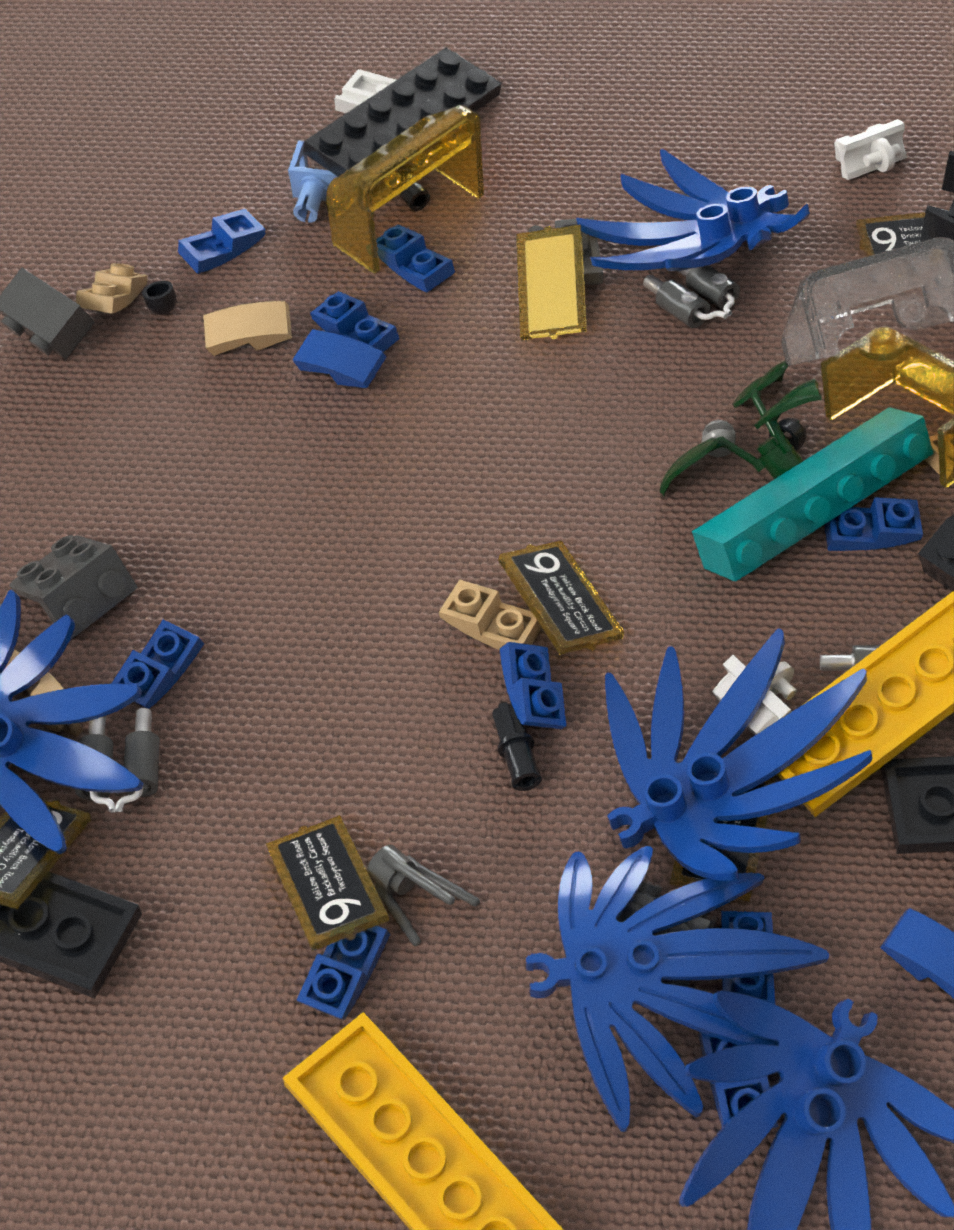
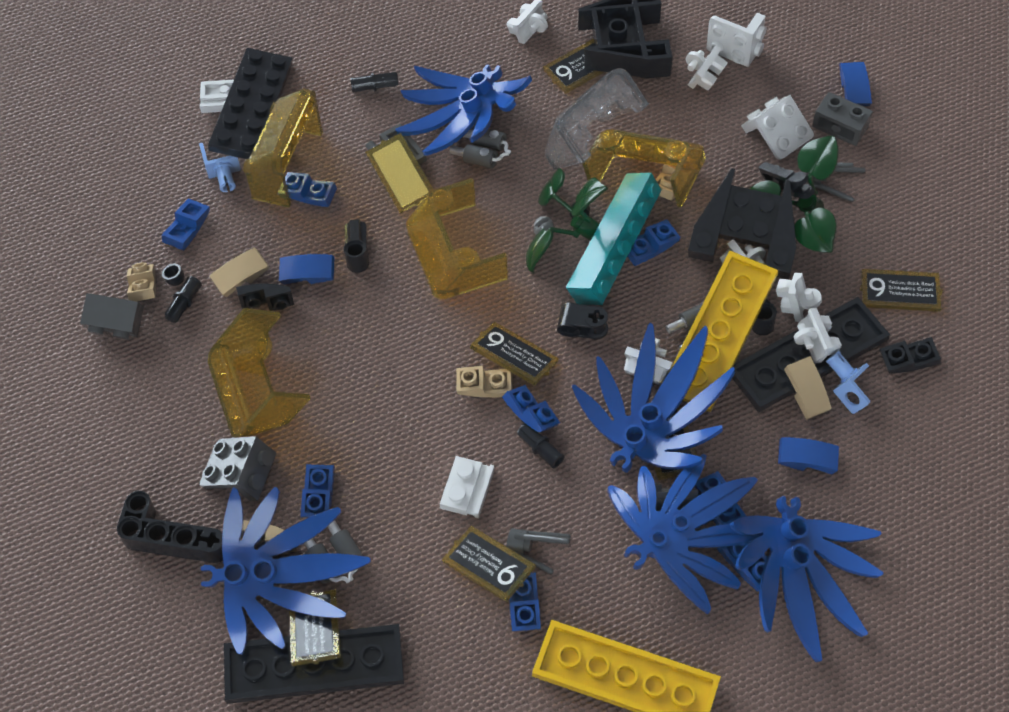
camera: 30 degrees left, 5 degrees up
blue slope [310,291,400,352] -> none
none -> black axle [165,276,202,323]
none -> clear yellow windscreen [208,308,311,438]
none -> black slope [236,283,295,311]
none -> black piece [343,219,369,273]
none -> black axle [351,72,399,93]
none -> clear yellow windscreen [406,178,508,299]
none -> white plate [440,456,494,519]
none -> black piece [557,303,608,340]

